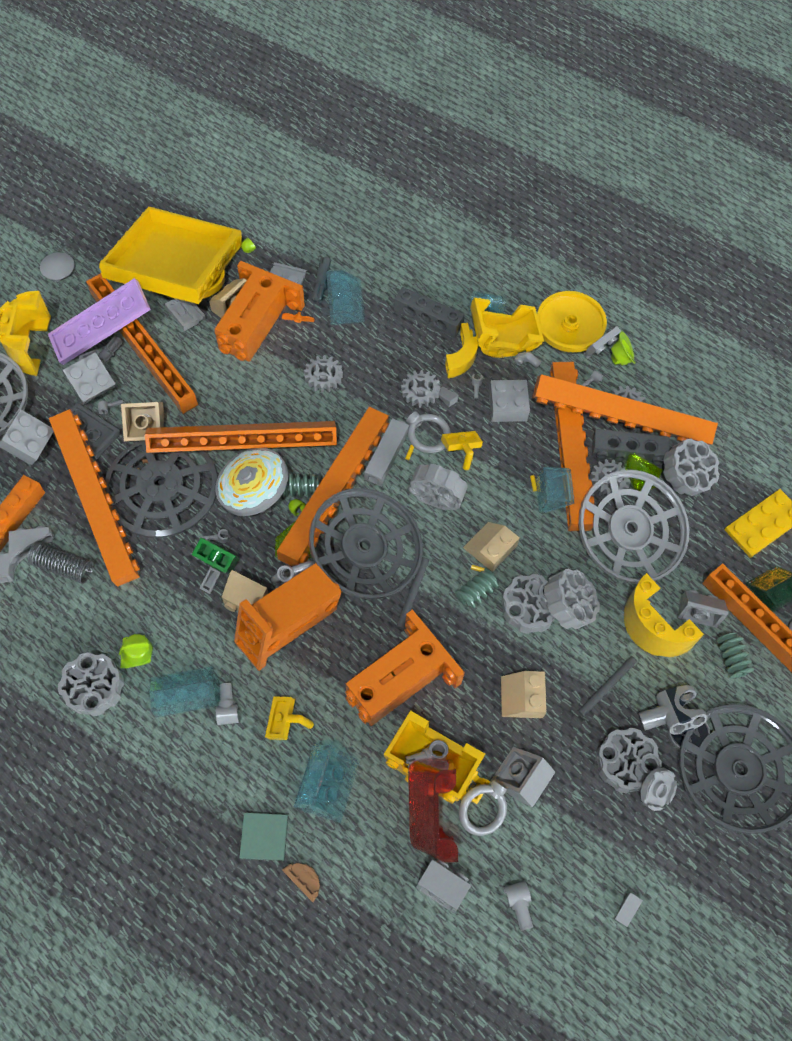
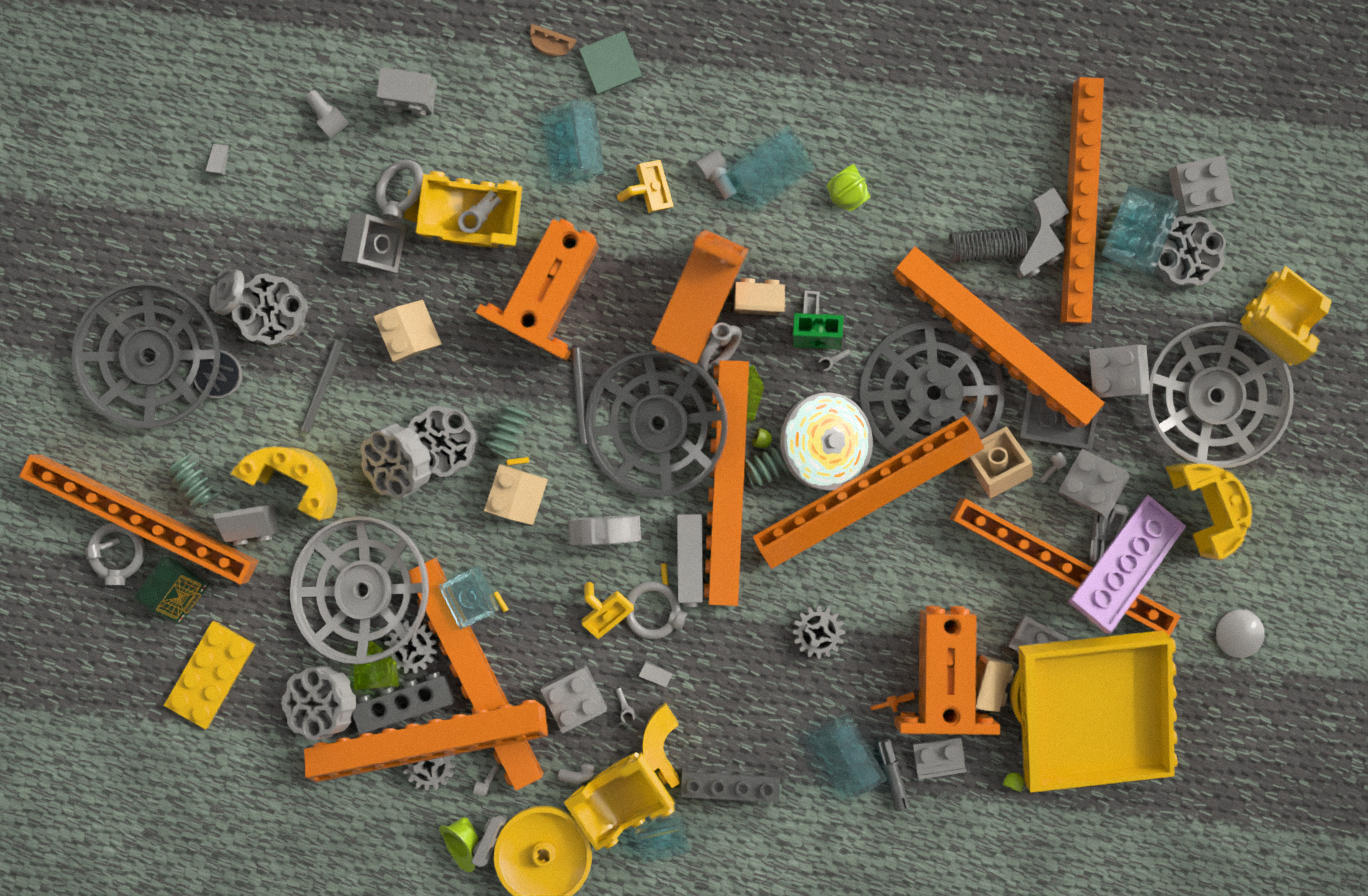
camera: 160 degrees right, 25 degrees up
light grey connector [58,652,124,716] -> none
light grey gear [401,370,440,408] -> none
clear red windscreen [408,759,458,862] -> none
light grey connector [638,685,708,735] -> none

